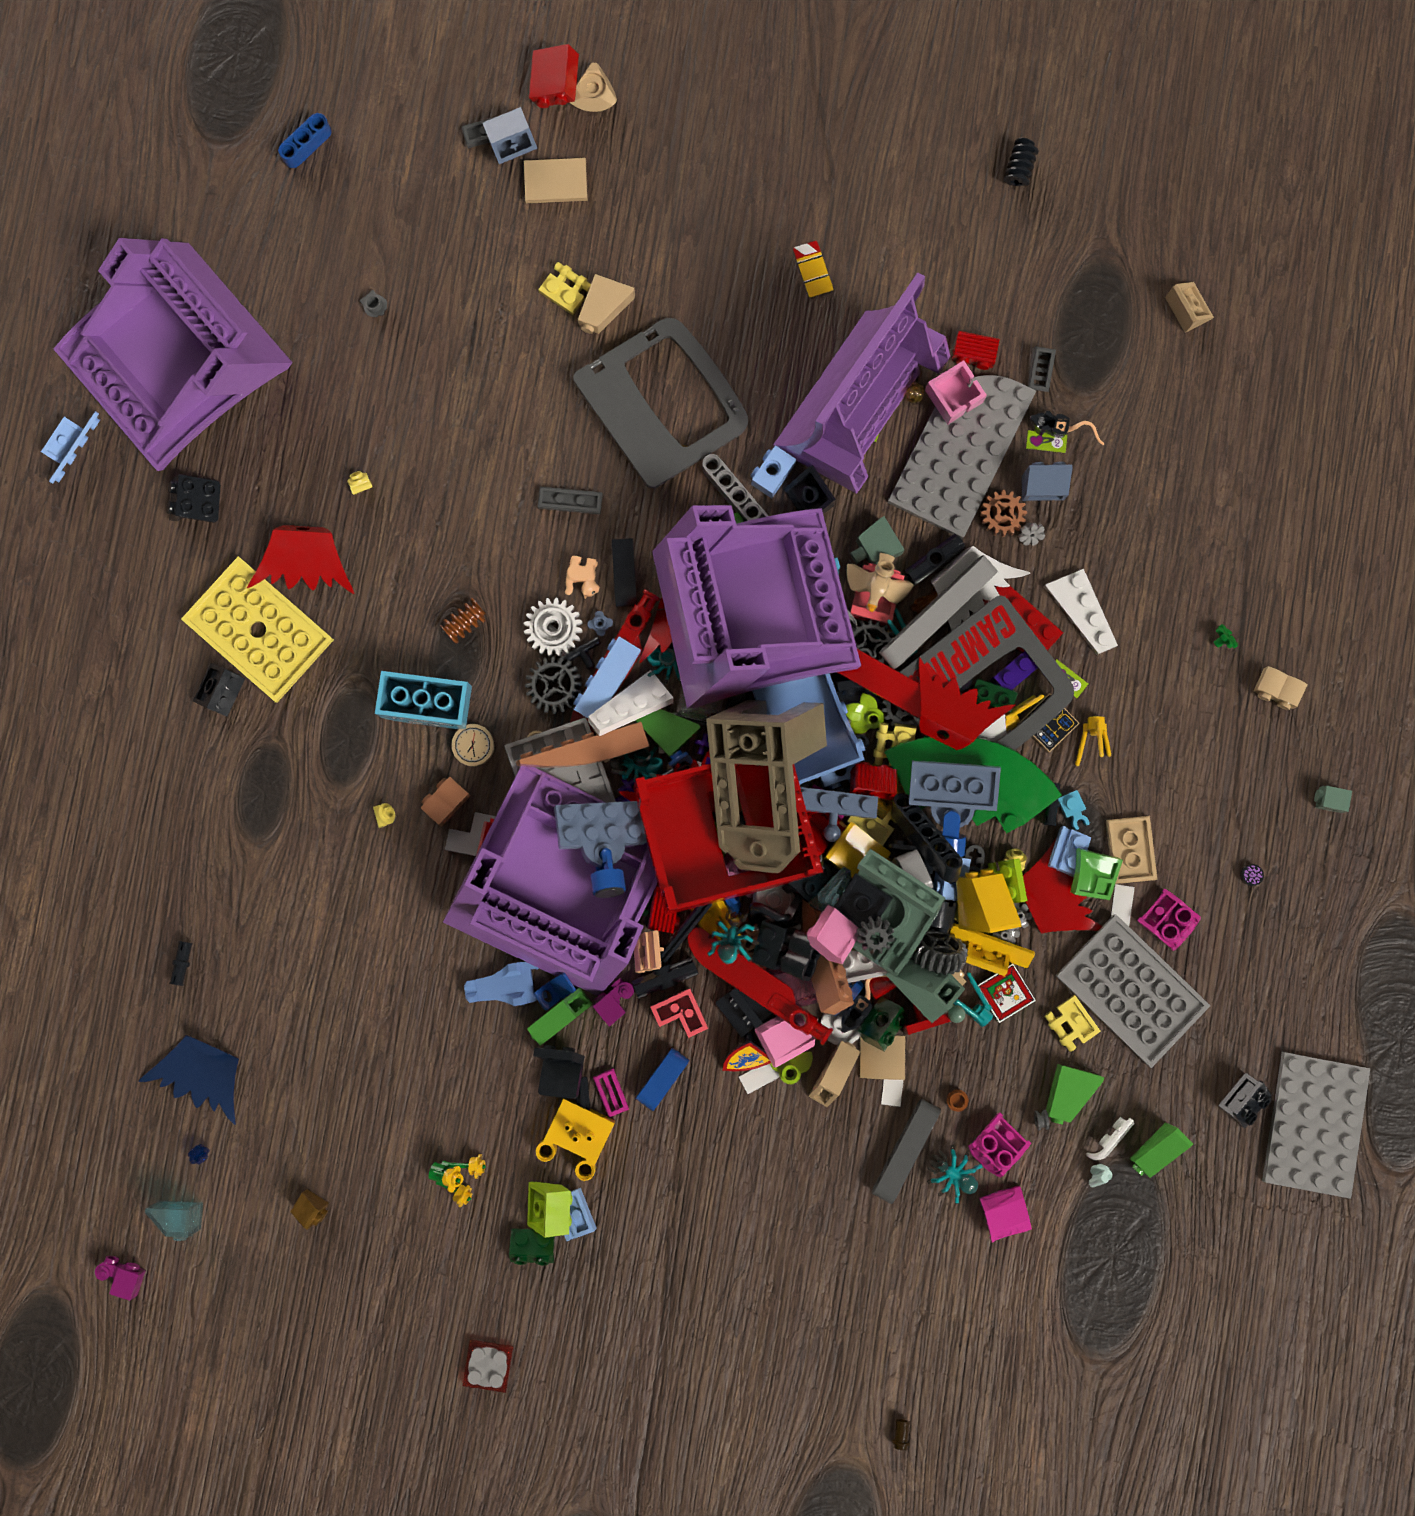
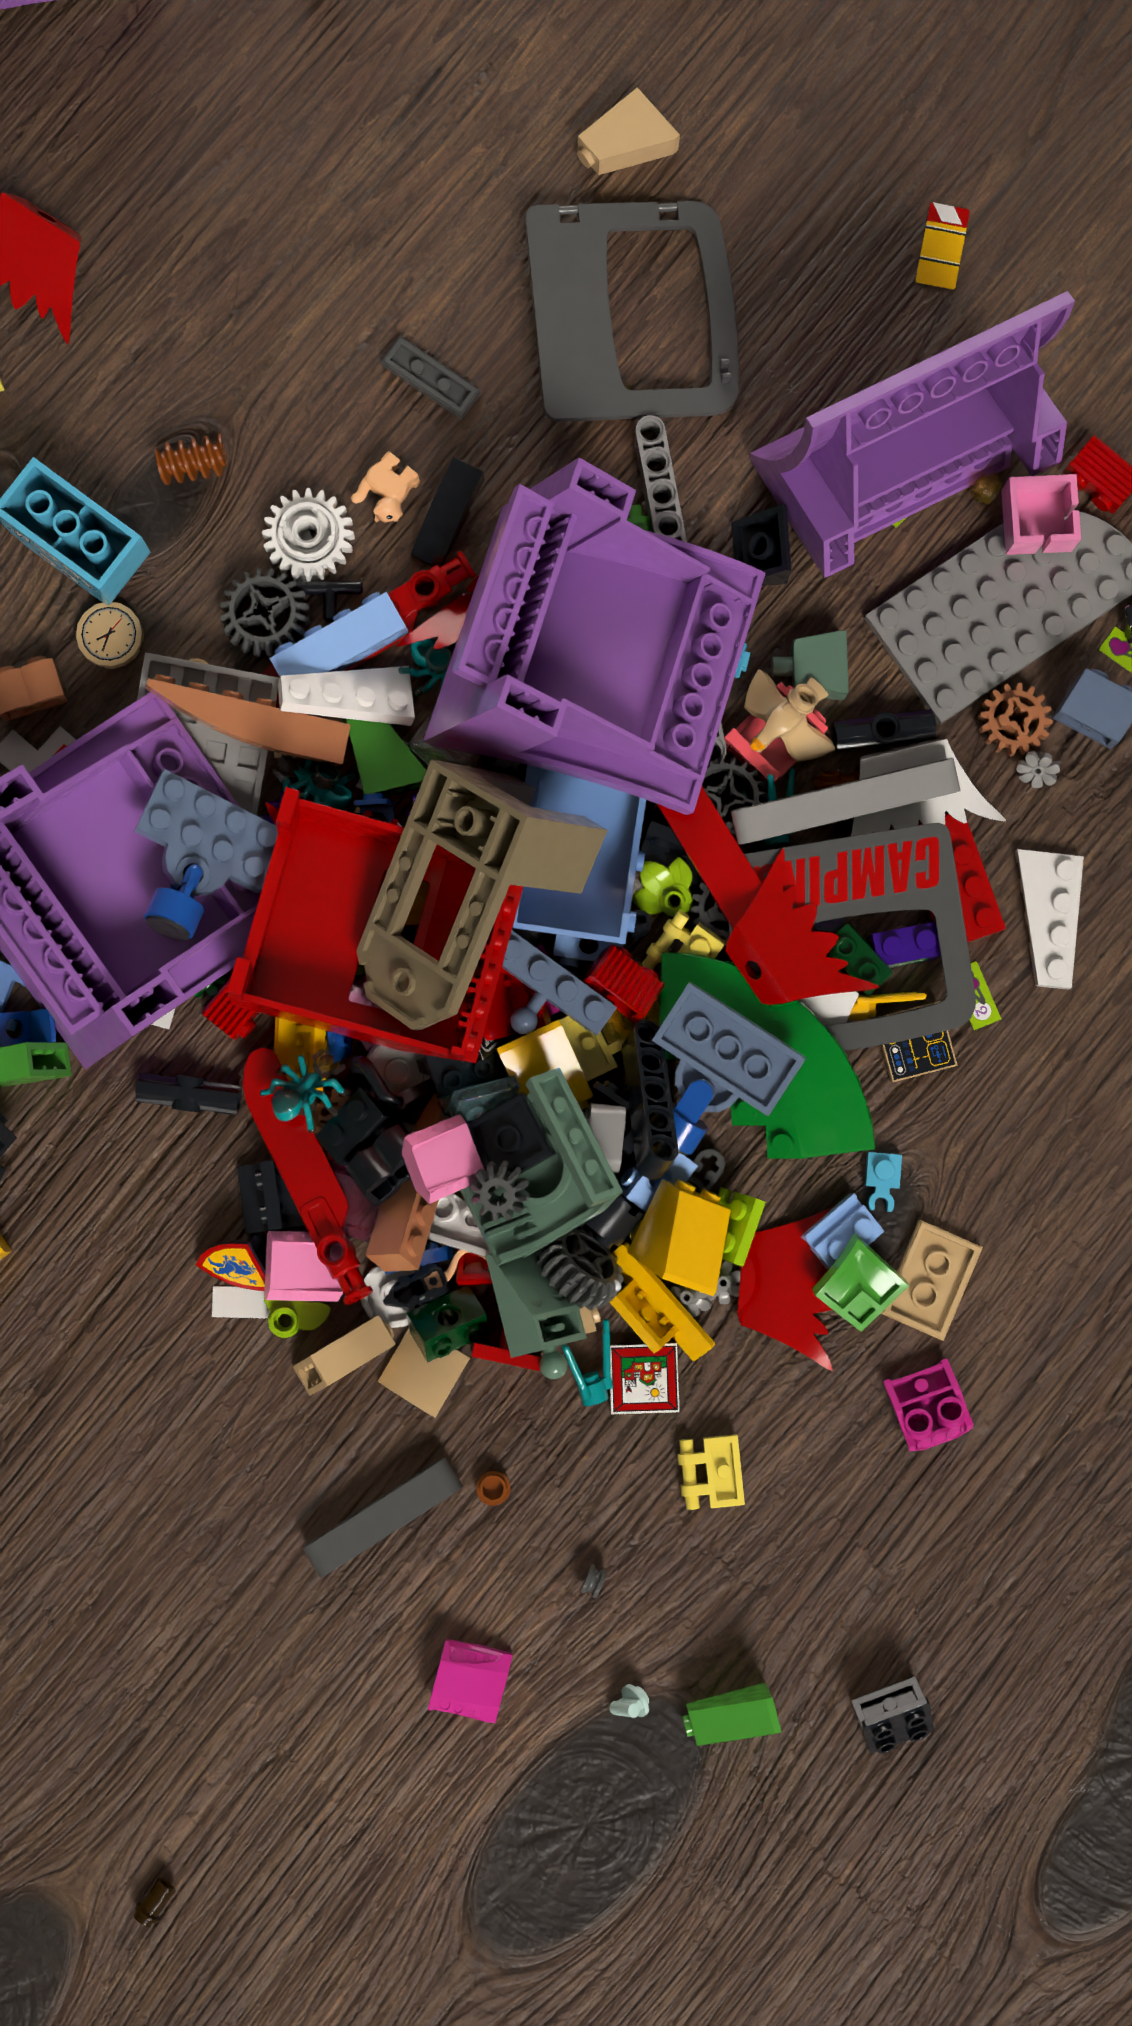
camera: 25 degrees right, 0 degrees up
light yellow plate [347,471,373,495] -> none
light yellow plate [538,262,591,315] -> none
sand blue plate [588,611,613,636] -> none
magenta brick [593,978,634,1027] -> none
dark pink tile [593,1068,629,1117] -> none
light nougat piece [634,930,664,973] -> none
blue beam [635,1047,690,1111] -> none
coral brick [650,988,708,1038] -> none
black axle [660,904,712,967] -> none
light blue brick [750,445,796,498] -> none
white sticker [881,1079,903,1107] -> none
animal [927,1145,983,1204] -> none
dark pink slope [968,1113,1031,1177] -> none
light yellow plate [1003,848,1027,871] -> none
black pin [1042,782,1061,826] -> none
bright green slope [1046,1064,1104,1125] -> none
light grey plate [1055,914,1210,1068] -> none
yellow plant [1075,716,1111,766] -> none
white piece [1086,1117,1135,1160] -> none
white sticker [1111,884,1135,926] -> none
black tile [1240,864,1264,886] -> none
light grey plate [1262,1052,1370,1199] -> none

